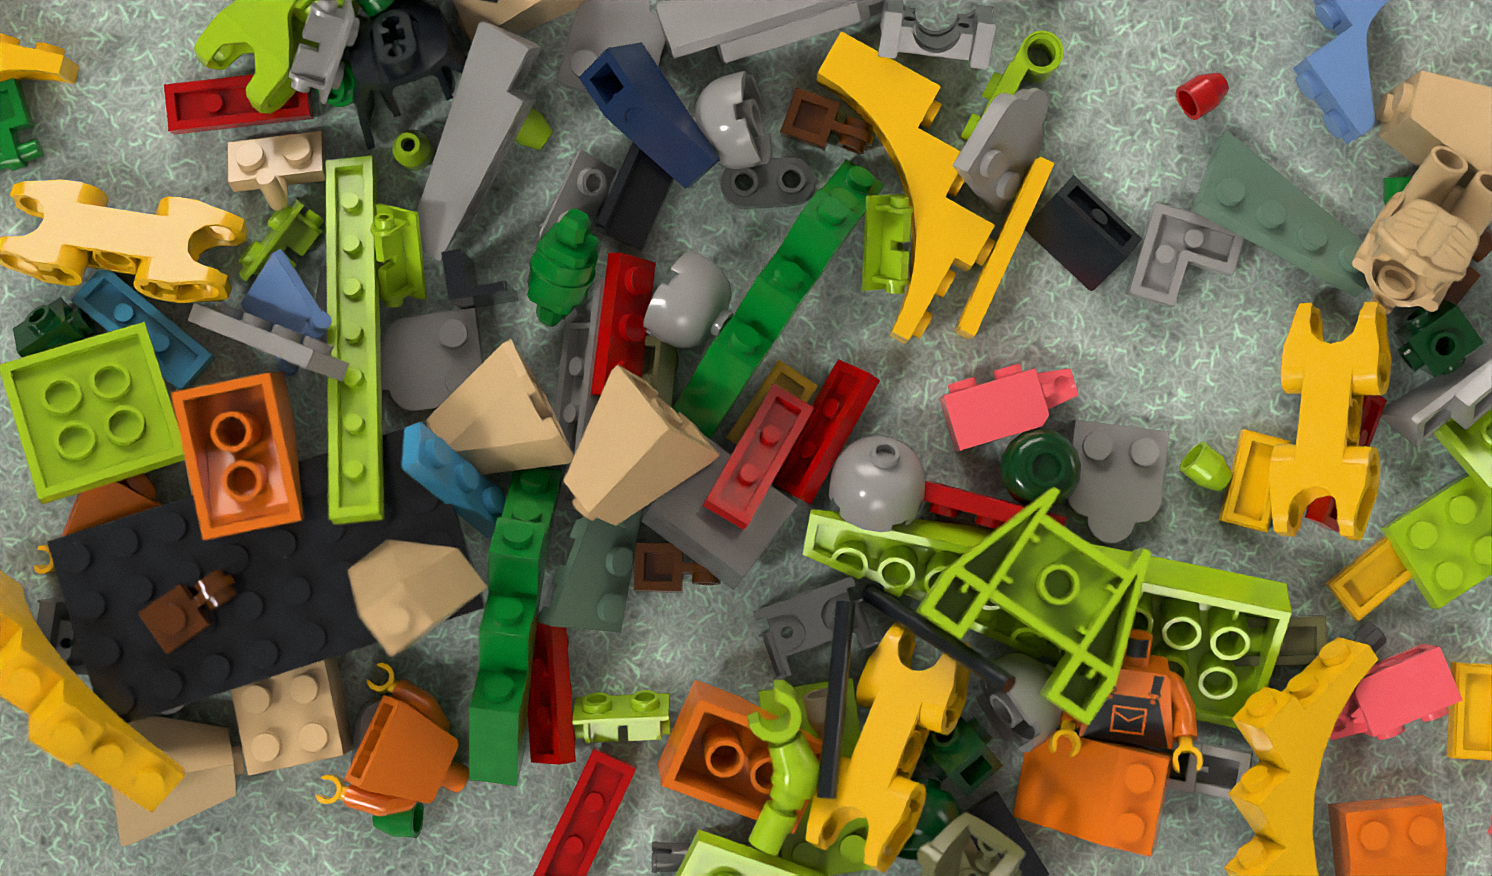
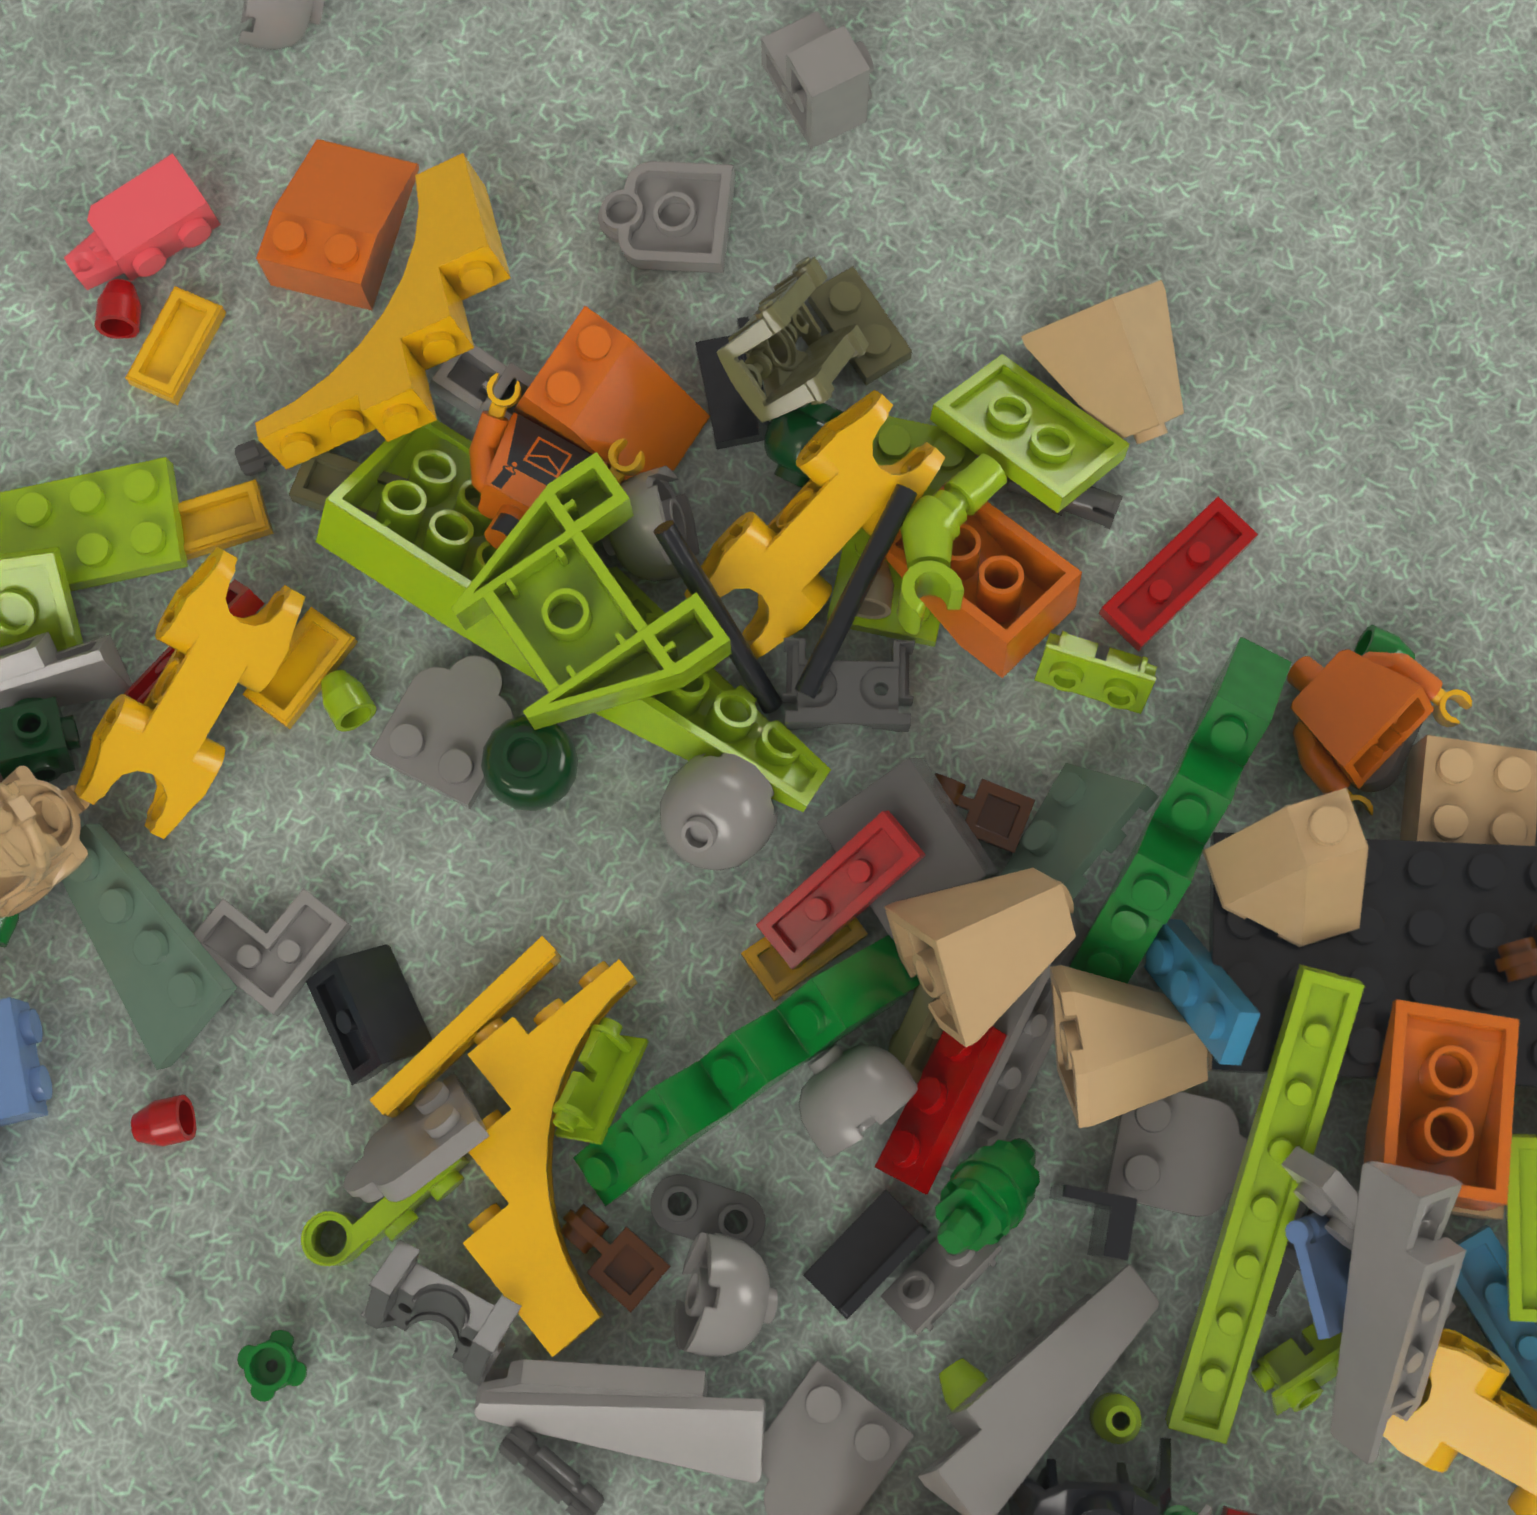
camera: 155 degrees left, 10 degrees down
tan plate [228,131,327,211] -> none
lime hinge [370,203,427,308] -> none
red plate [527,618,576,765] -> none
dark blue slope [579,42,720,189] -> none
red plate [772,359,880,505] -> none
red plate [923,481,1067,529] -> none
dark green brick [923,715,1003,797] -> none
coral hinge [939,363,1078,452] -> none
coral hinge [1329,643,1462,740] -> none
none -> light grey wedge [1330,1161,1466,1464]

